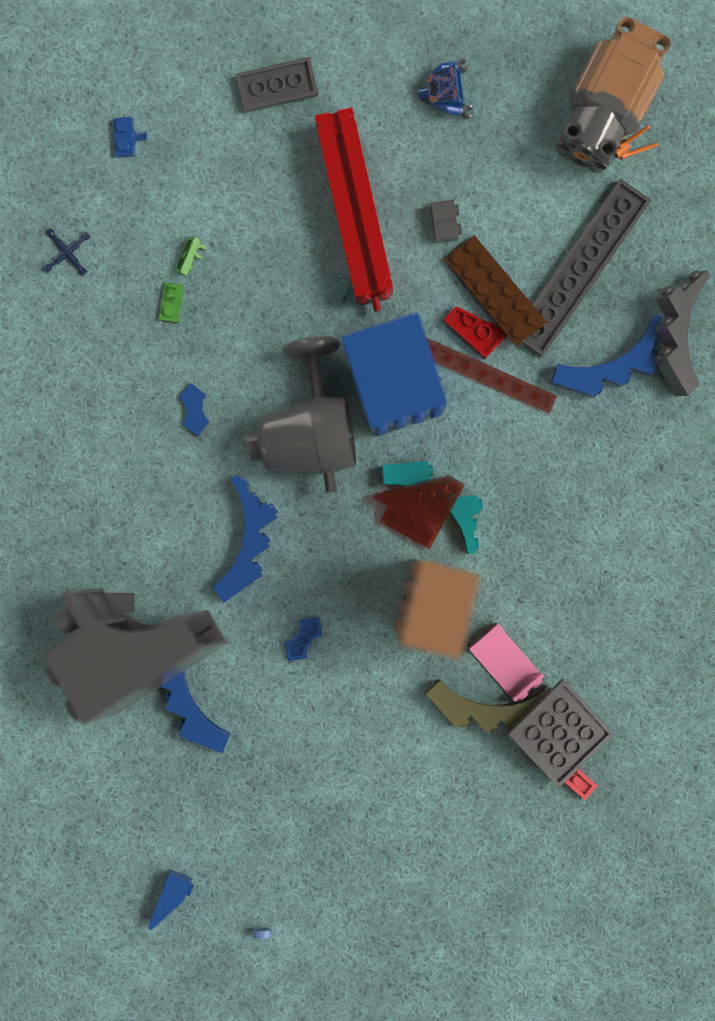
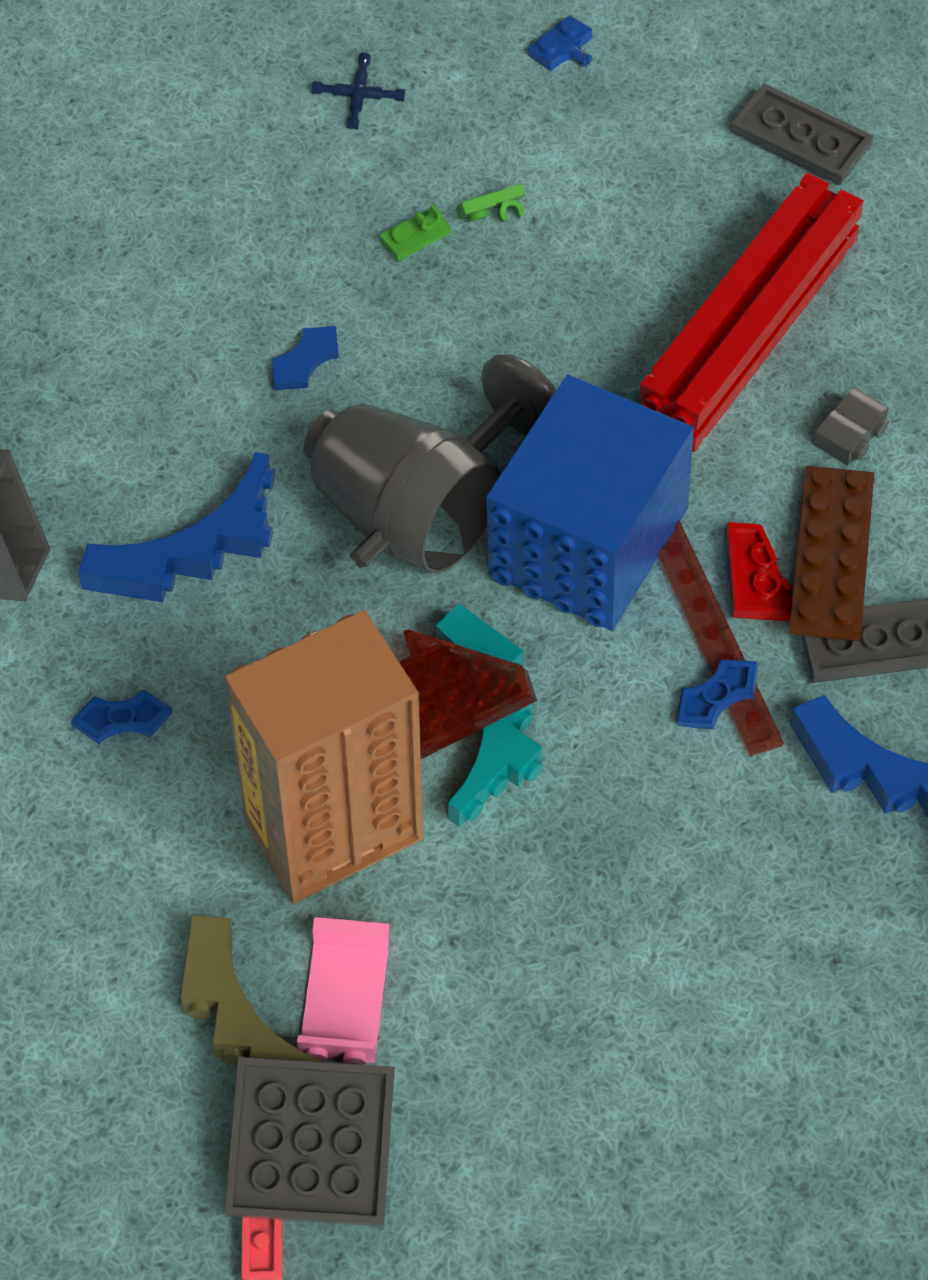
camera: 45 degrees right, 30 degrees down
none -> blue tile [677,659,758,729]

